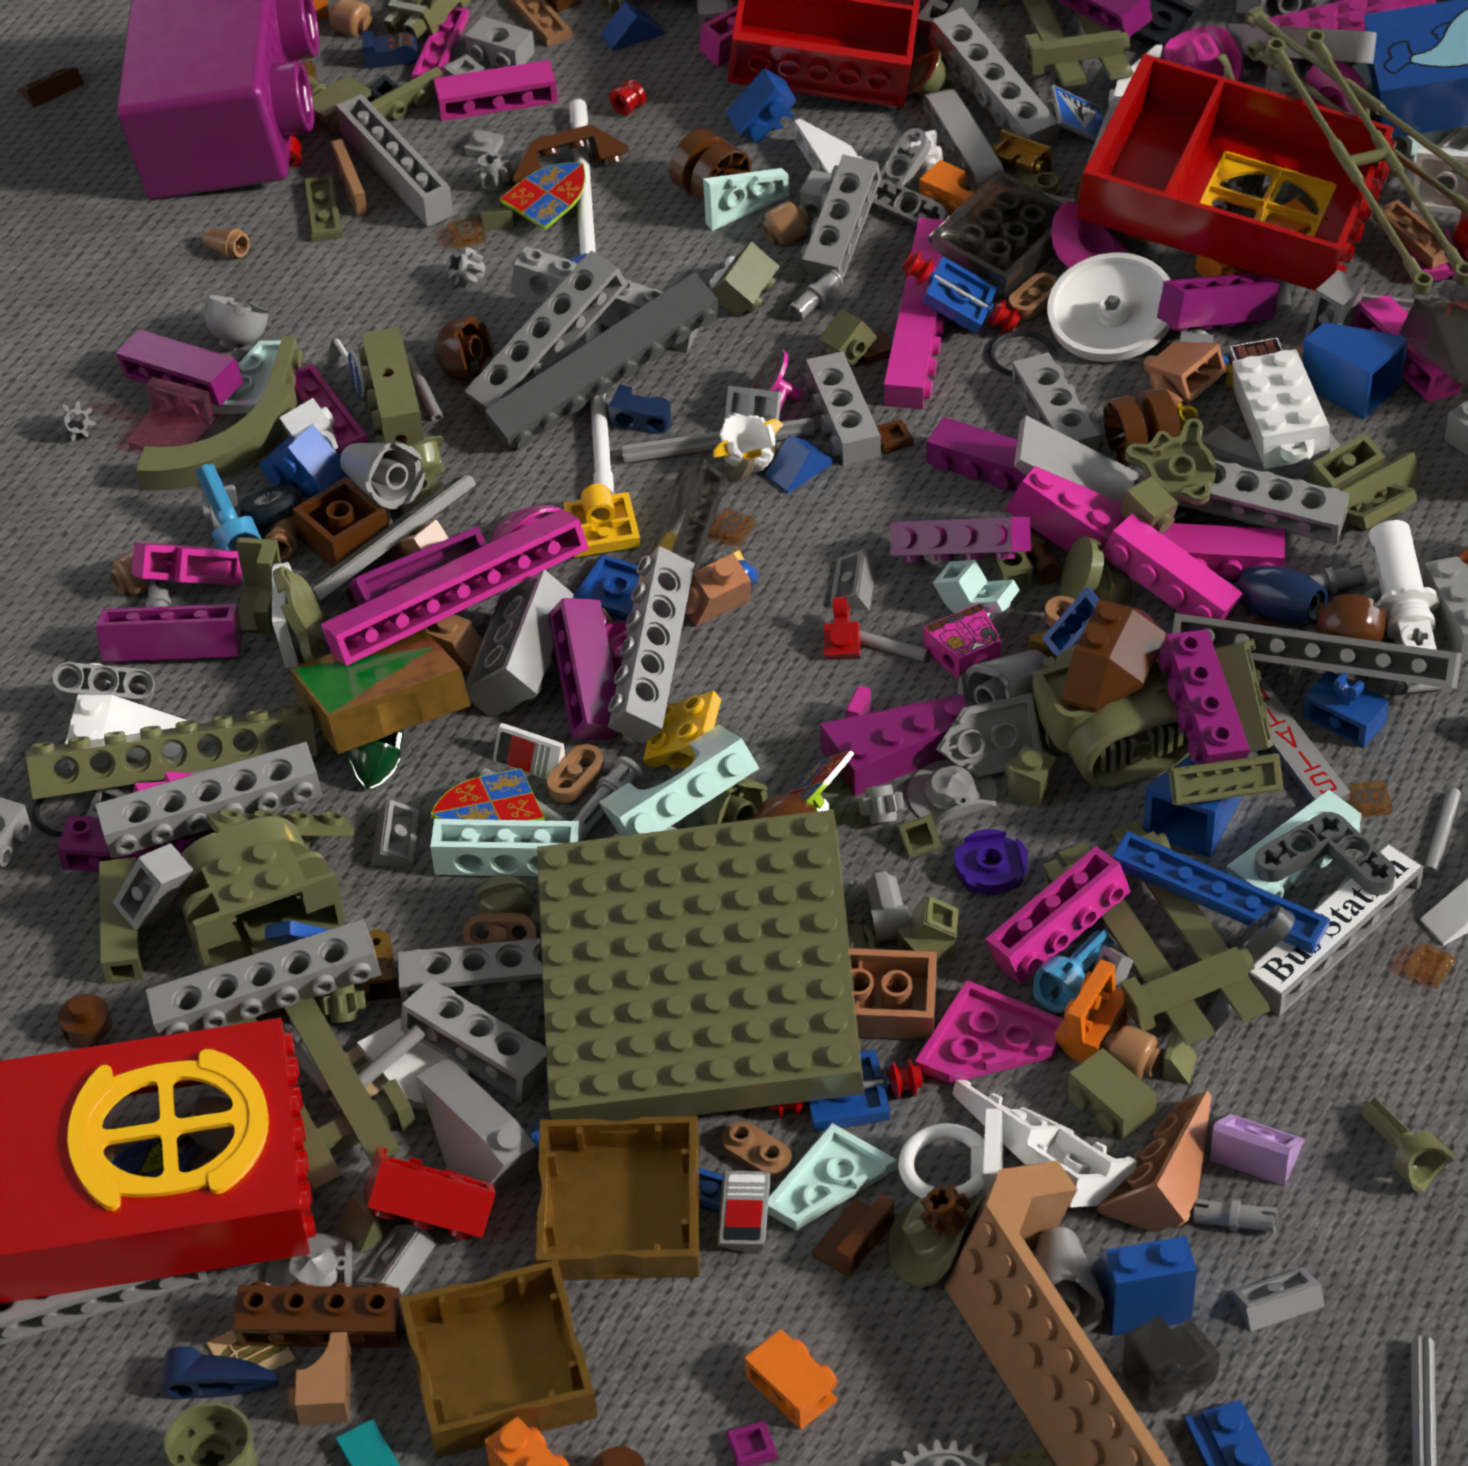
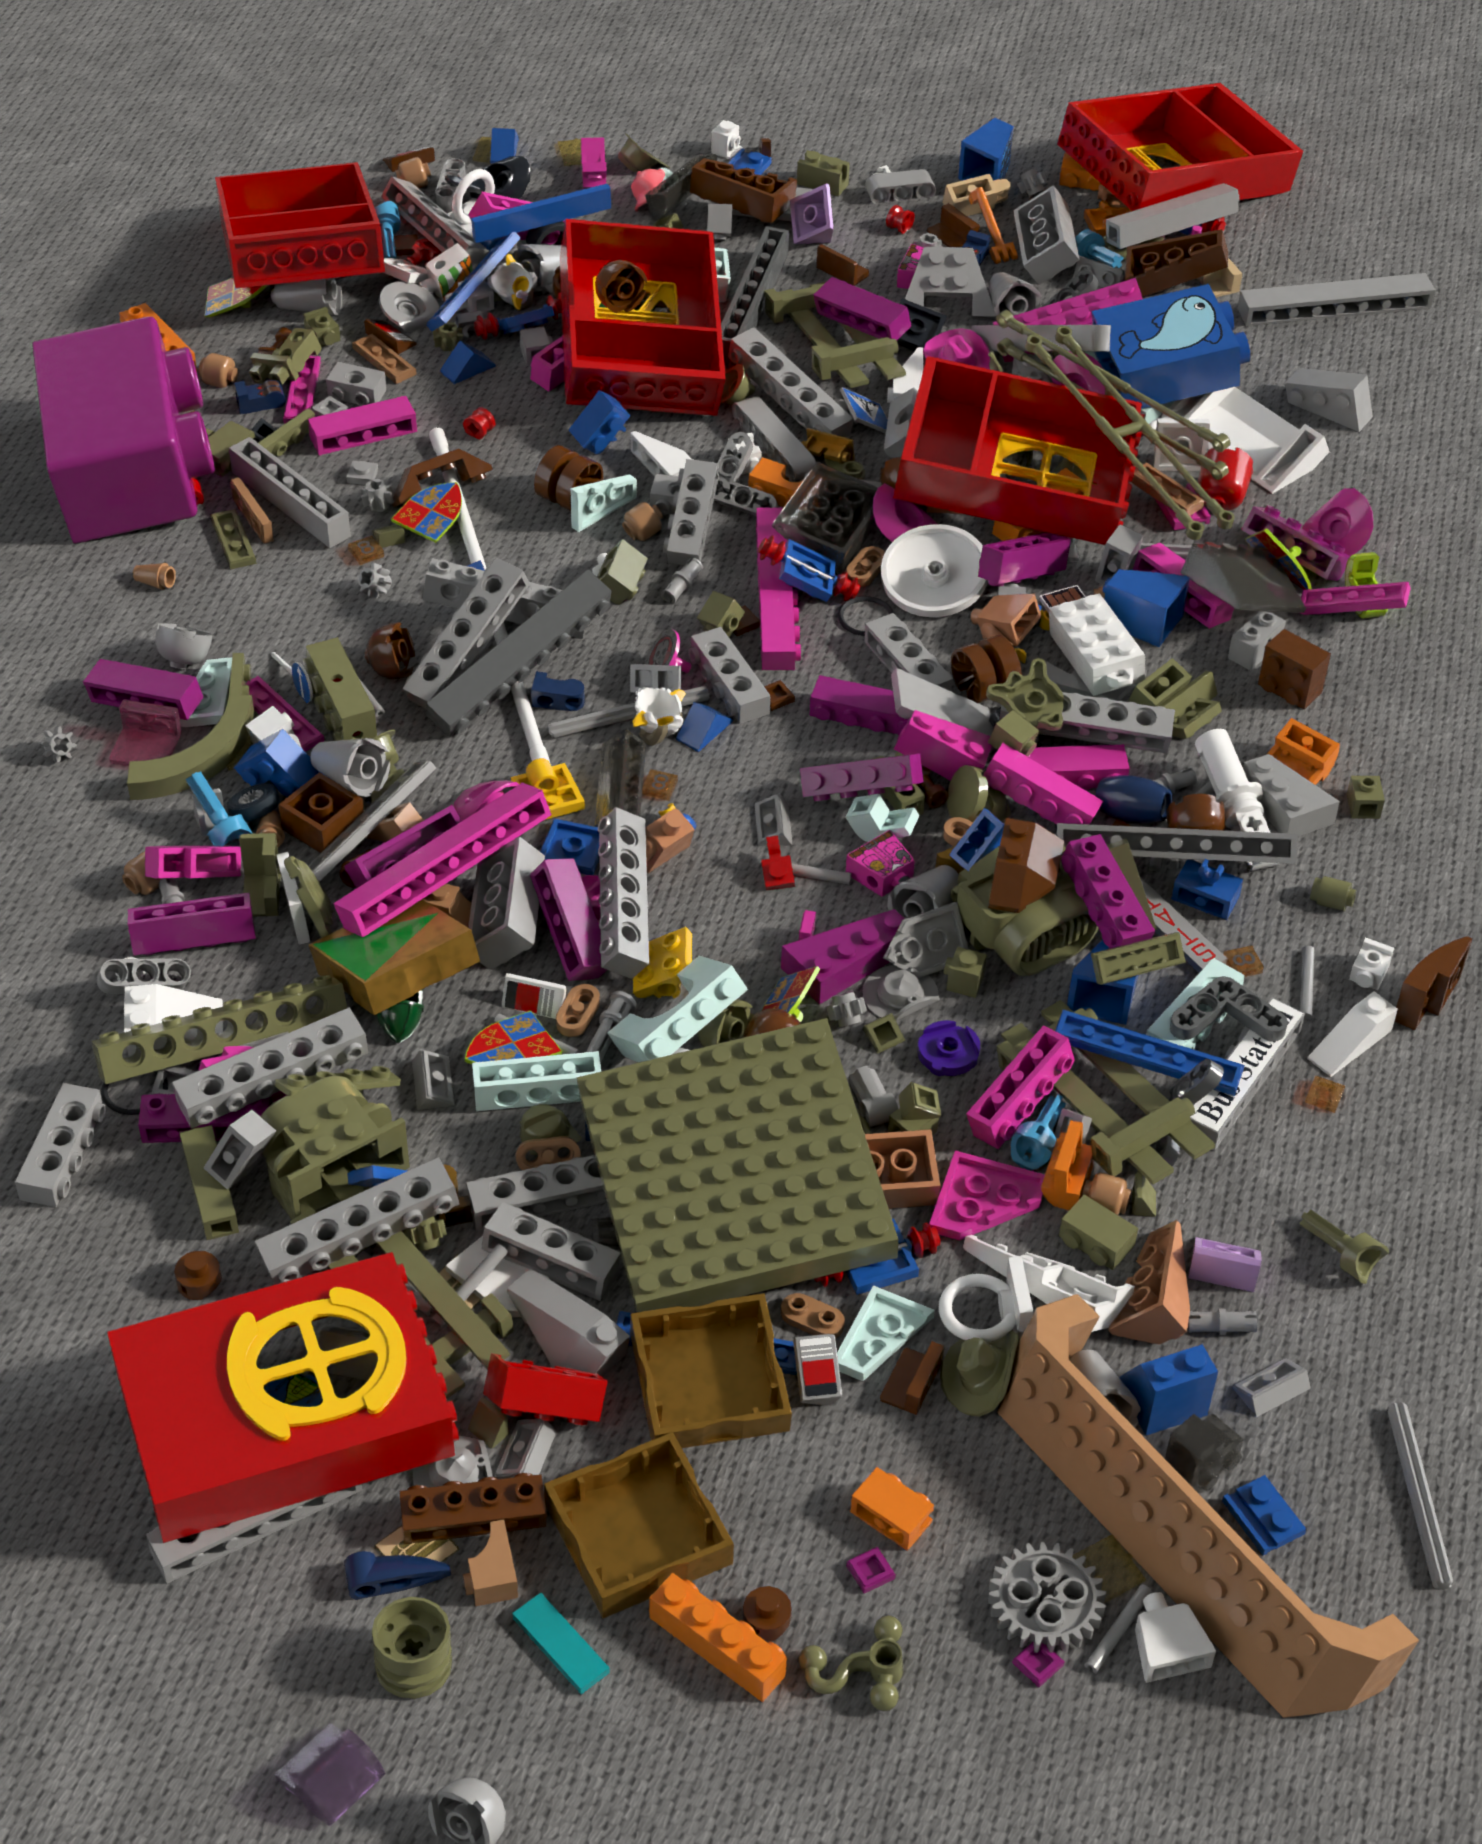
camera: 15 degrees left, 0 degrees up
reddish brown gear [920,1185,972,1237] -> none

